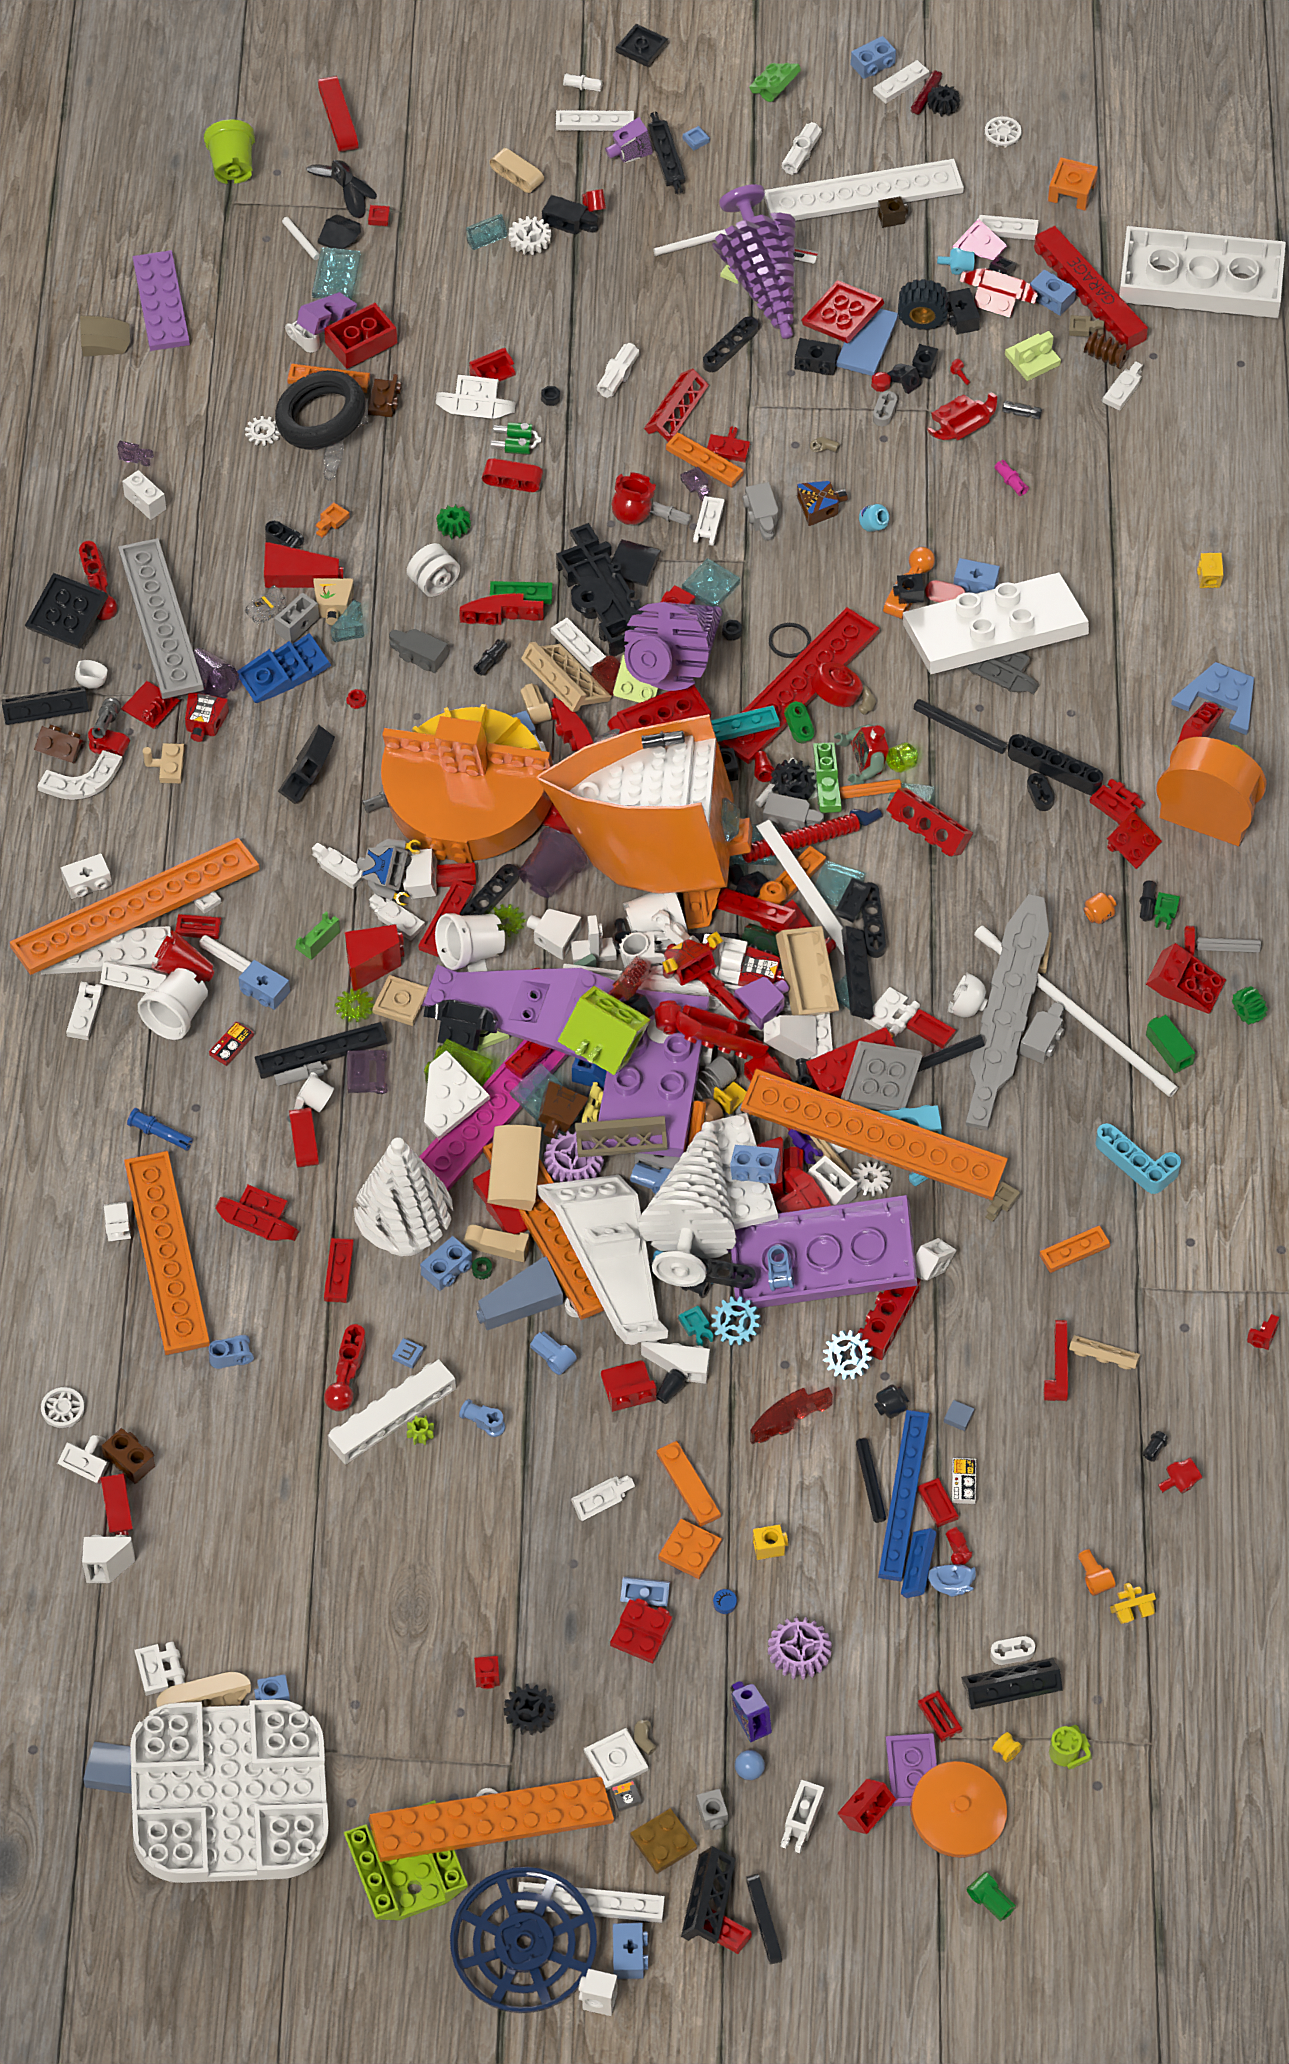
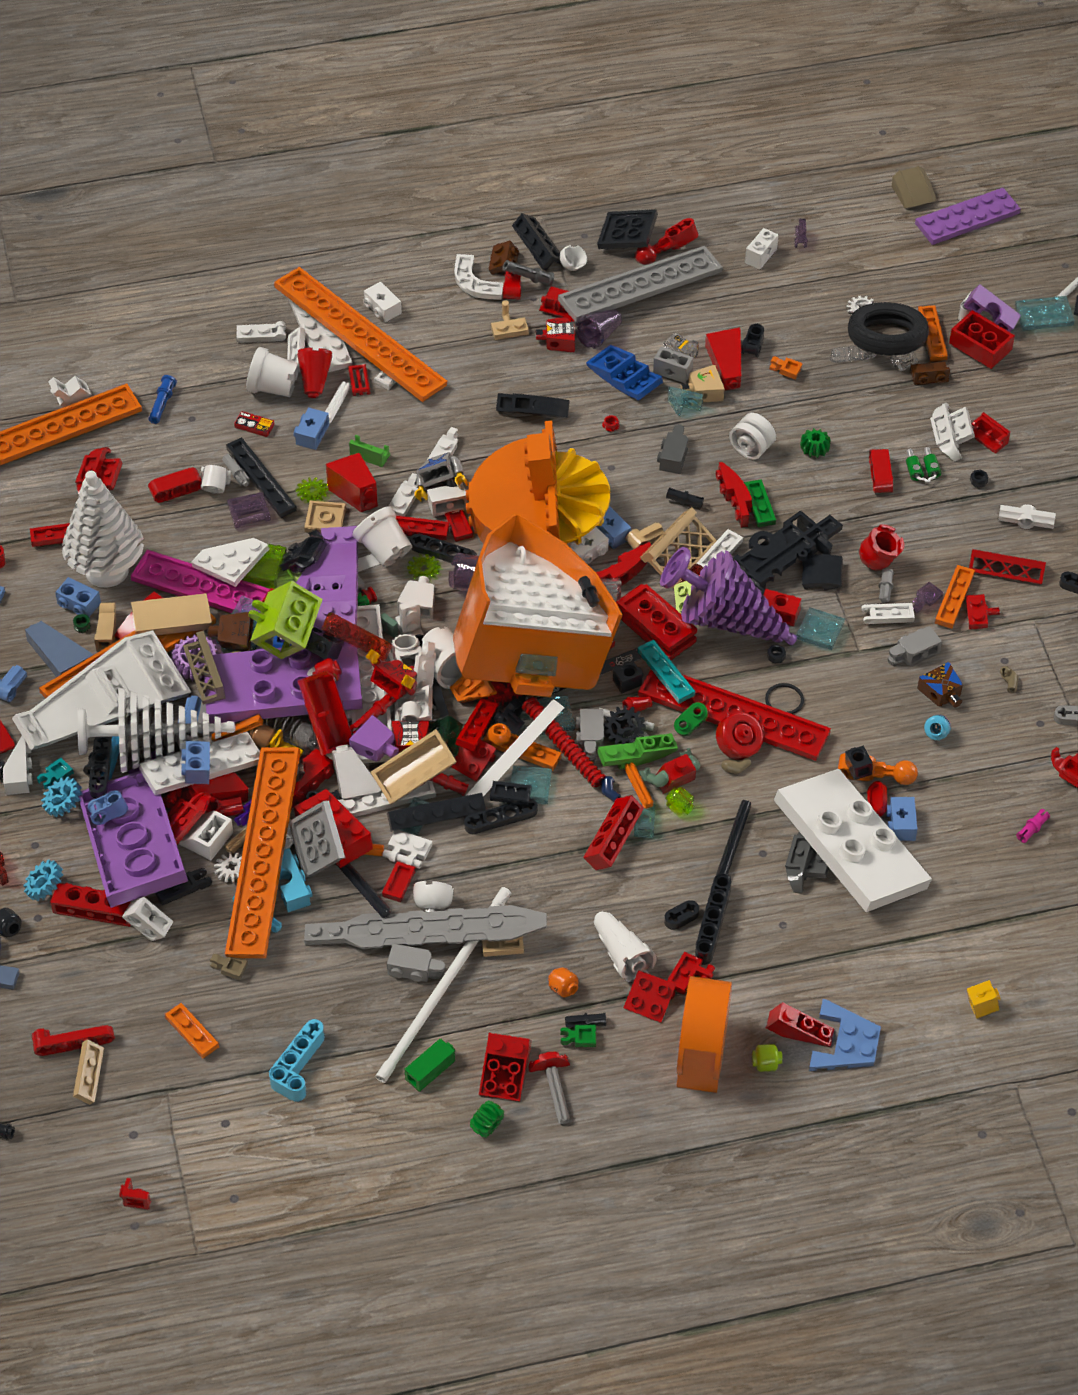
camera: 75 degrees right, 5 degrees down
none -> white cone [594,912,657,982]

